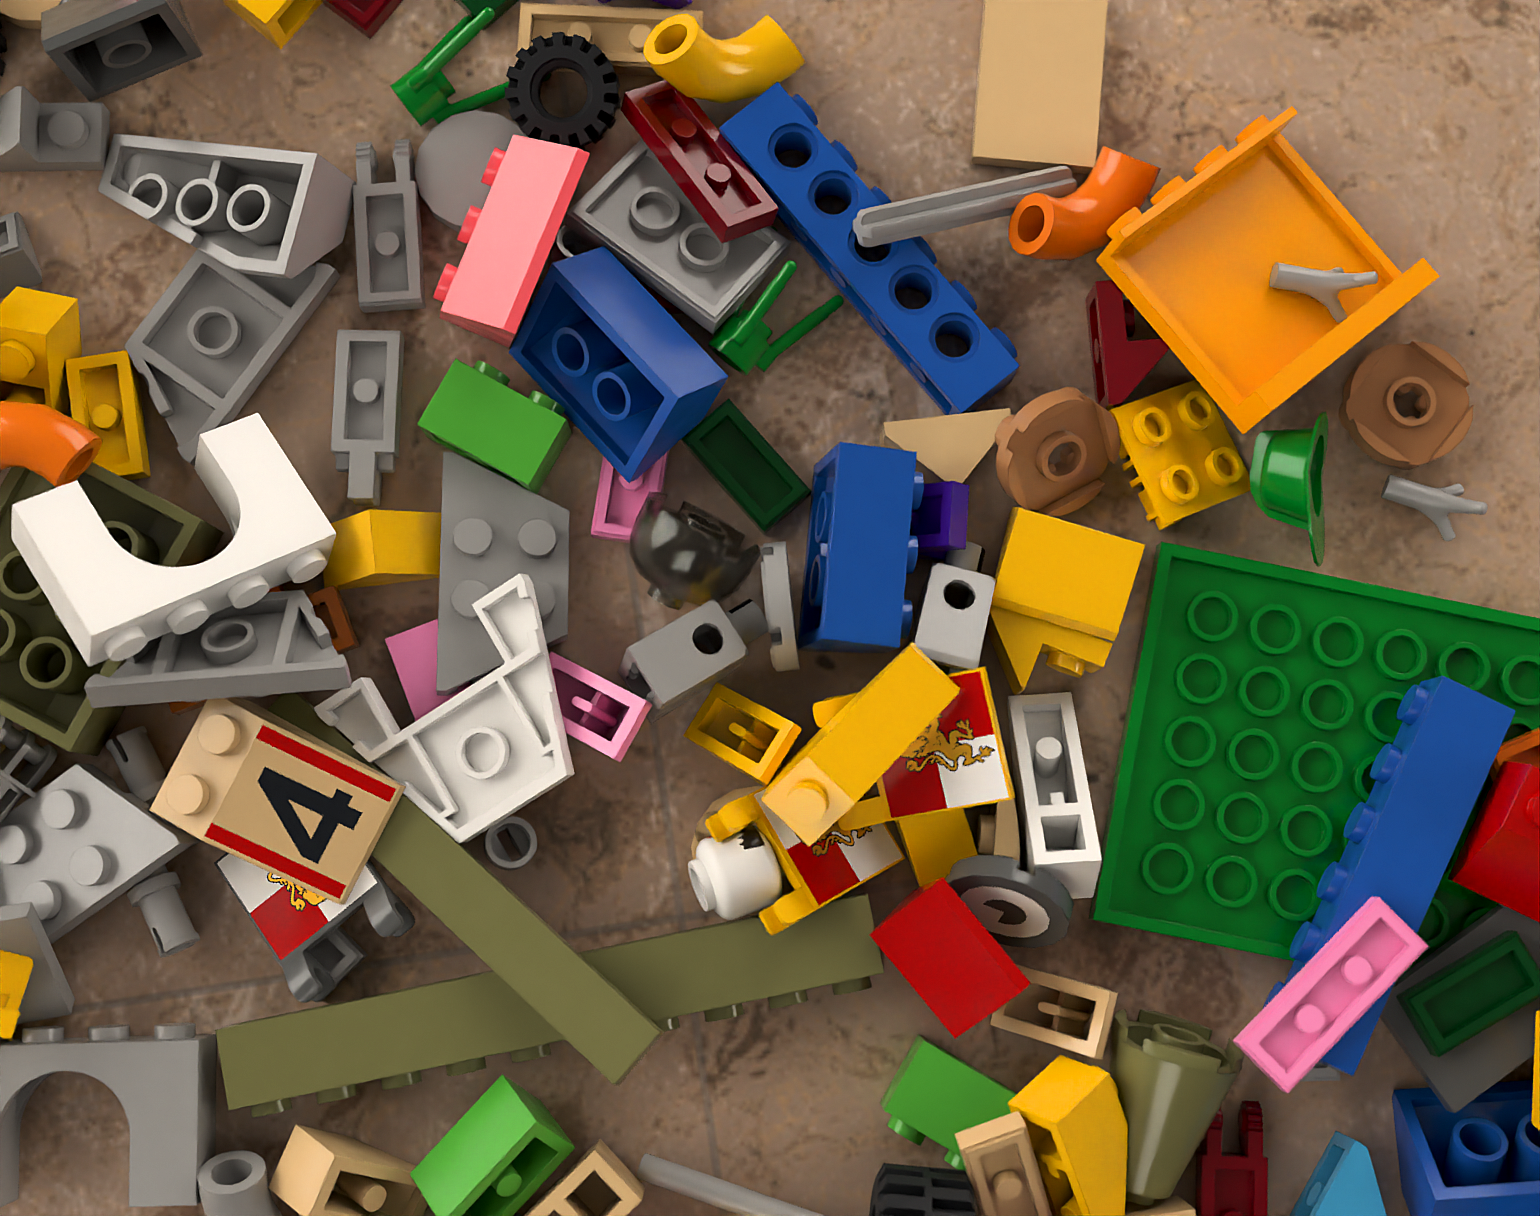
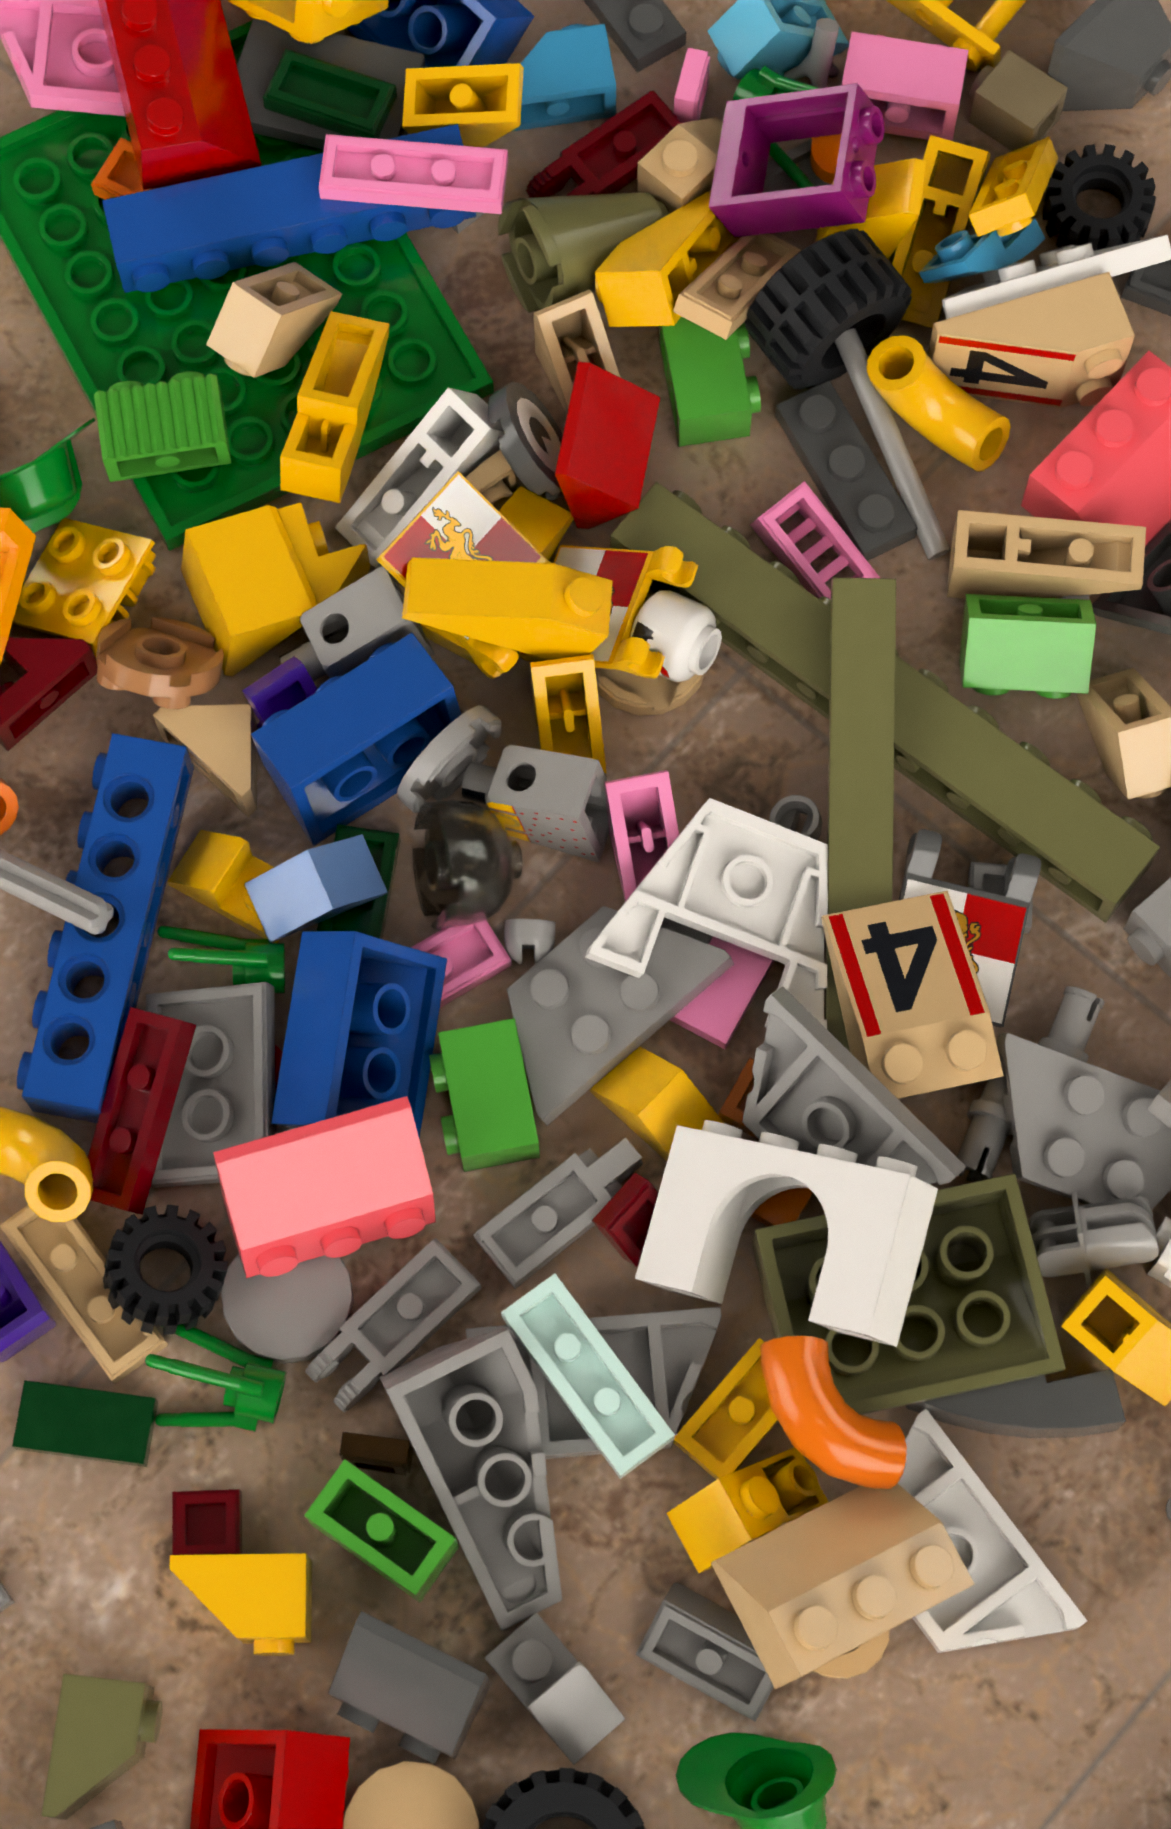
camera: 125 degrees left, 10 degrees down
none -> bright green brick [94,372,232,482]
none -> yellow slope [167,830,280,943]
none -> tan slope [206,262,342,378]
none -> medium blue slope [244,834,388,943]
none -> yellow slope [280,311,389,503]
none -> bright green brick [304,1459,459,1603]
none -> dark brown tile [339,1432,413,1475]
none -> yellow slope [402,63,524,147]
none -> light aqua plate [501,1273,675,1479]
none -> light grey hinge [504,919,556,964]
none -> dark red tile [592,1172,658,1267]
none -> bright pink slope [750,481,880,599]
none -> dark grey plate [775,380,917,561]

